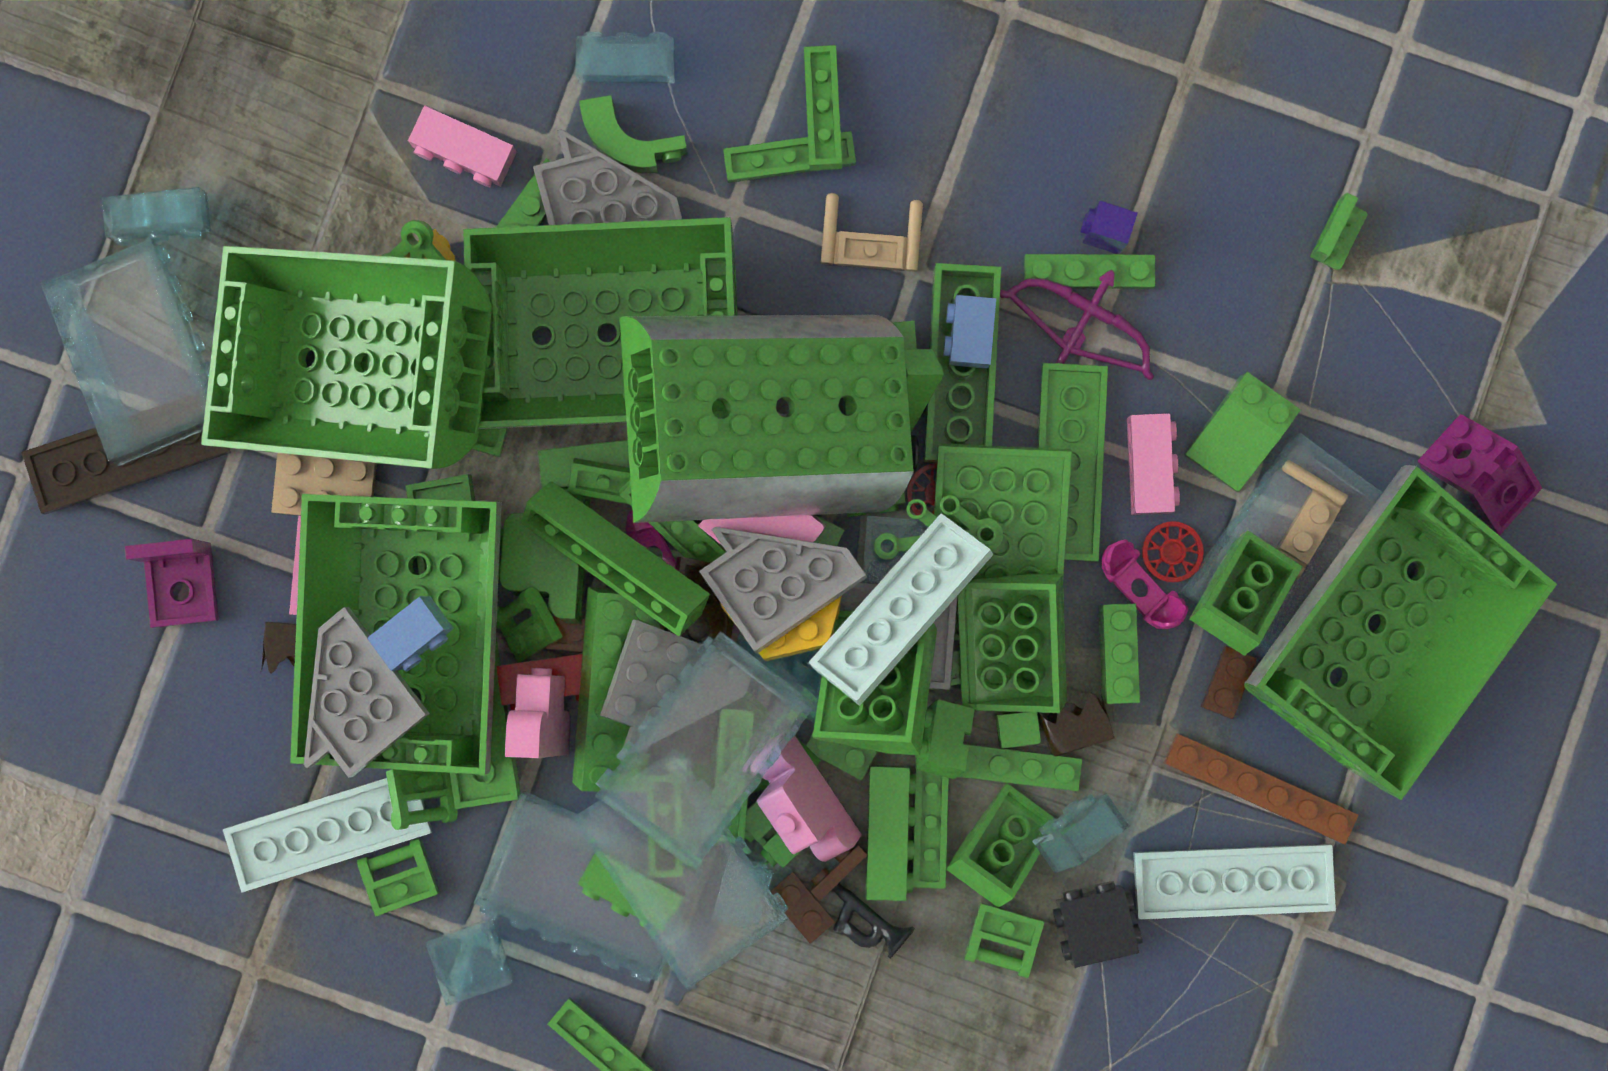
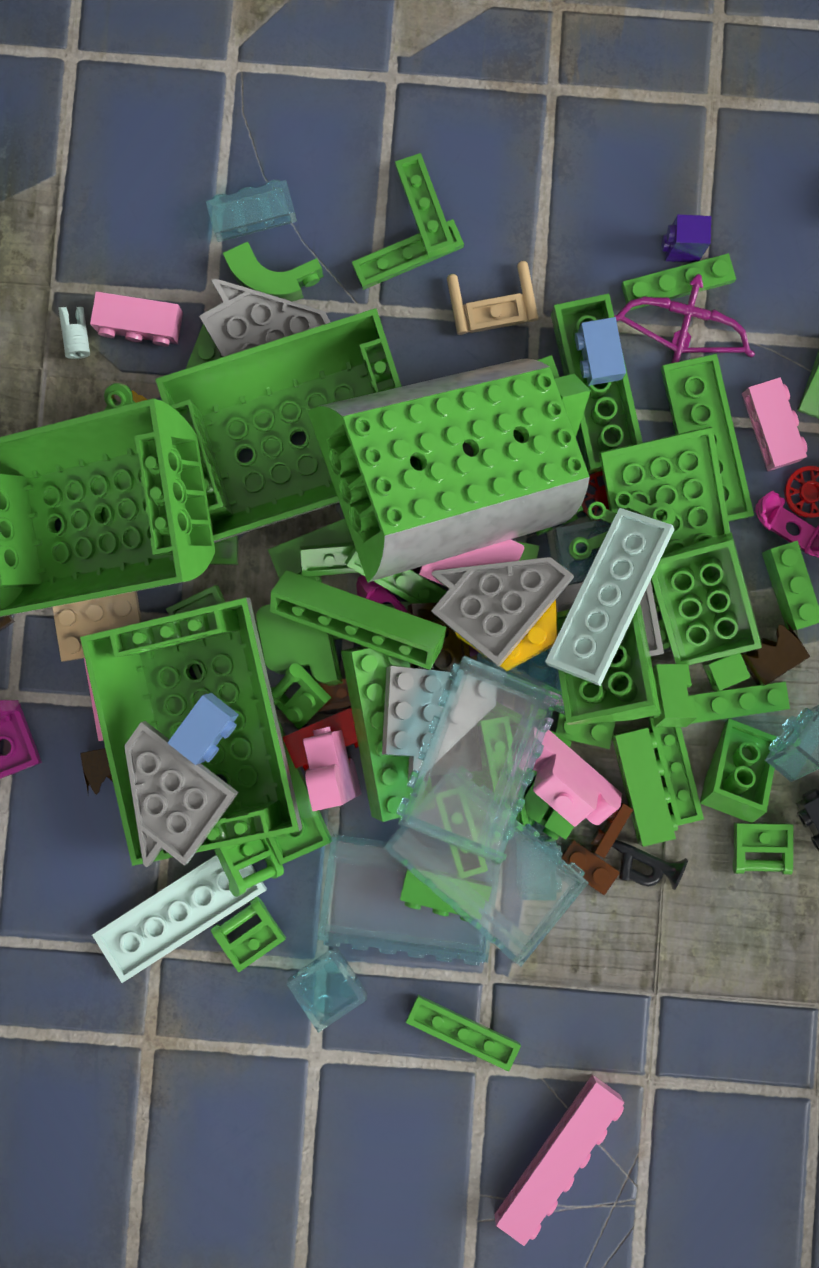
camera: 10 degrees left, 0 degrees up
none -> light aqua hinge [58,307,90,359]

